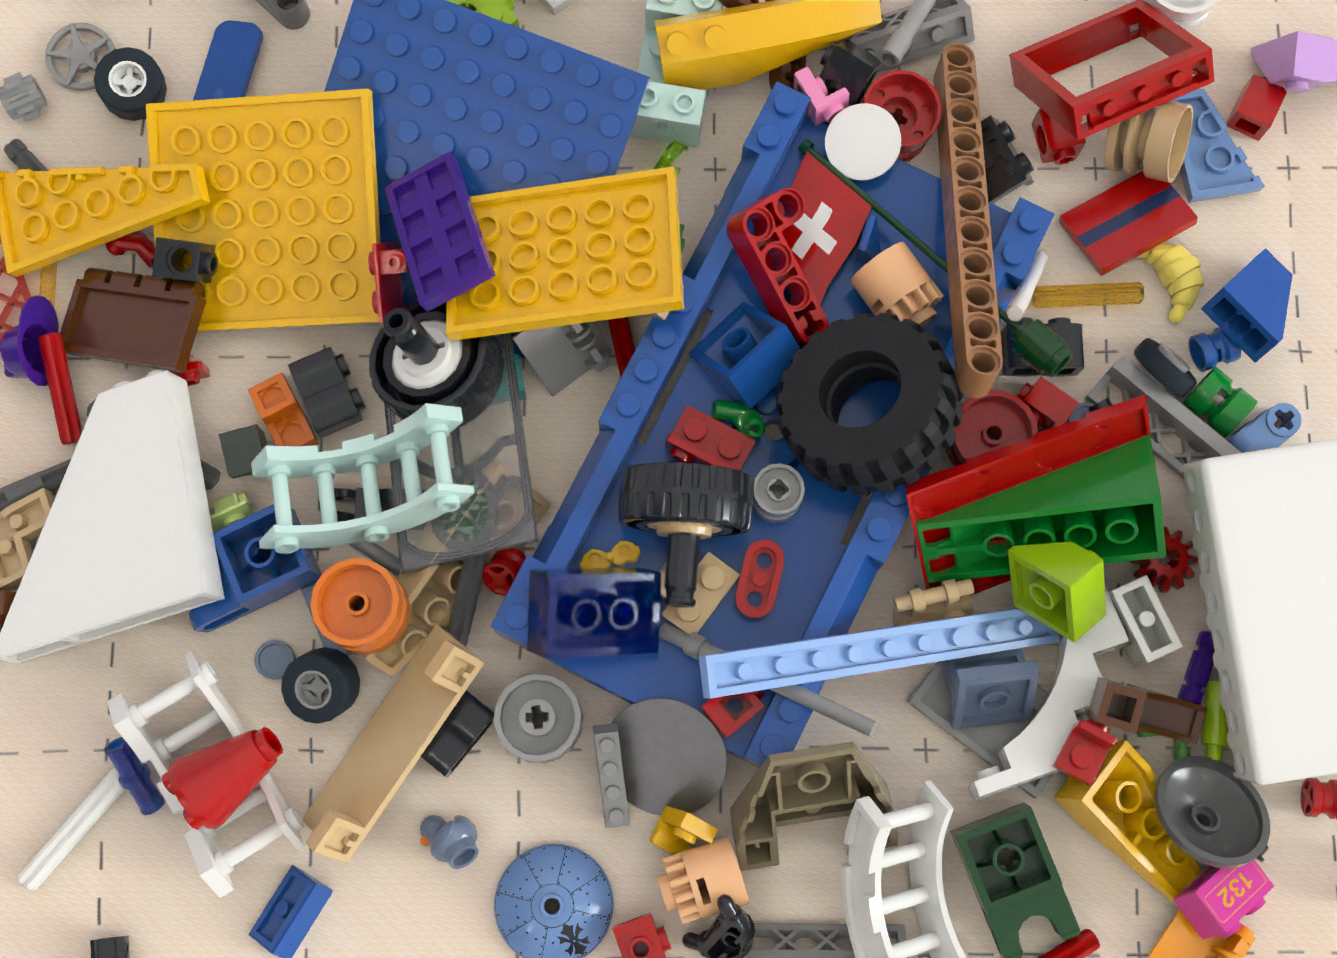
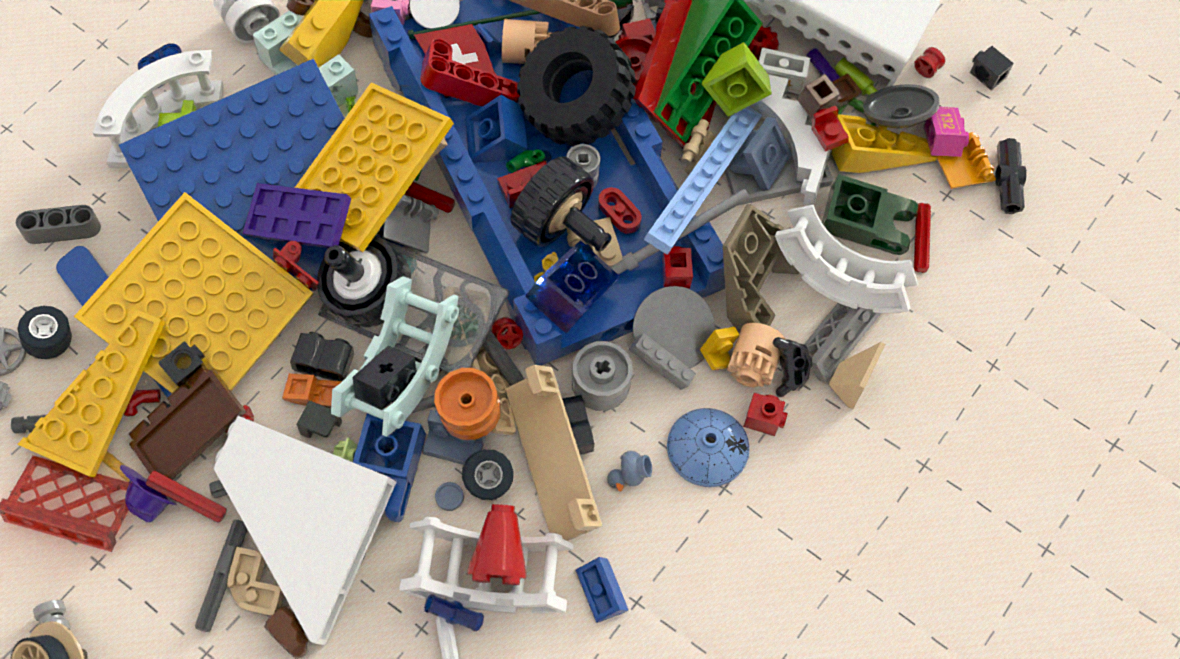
camera: 55 degrees left, 15 degrees down
none -> black brick [352,346,417,410]

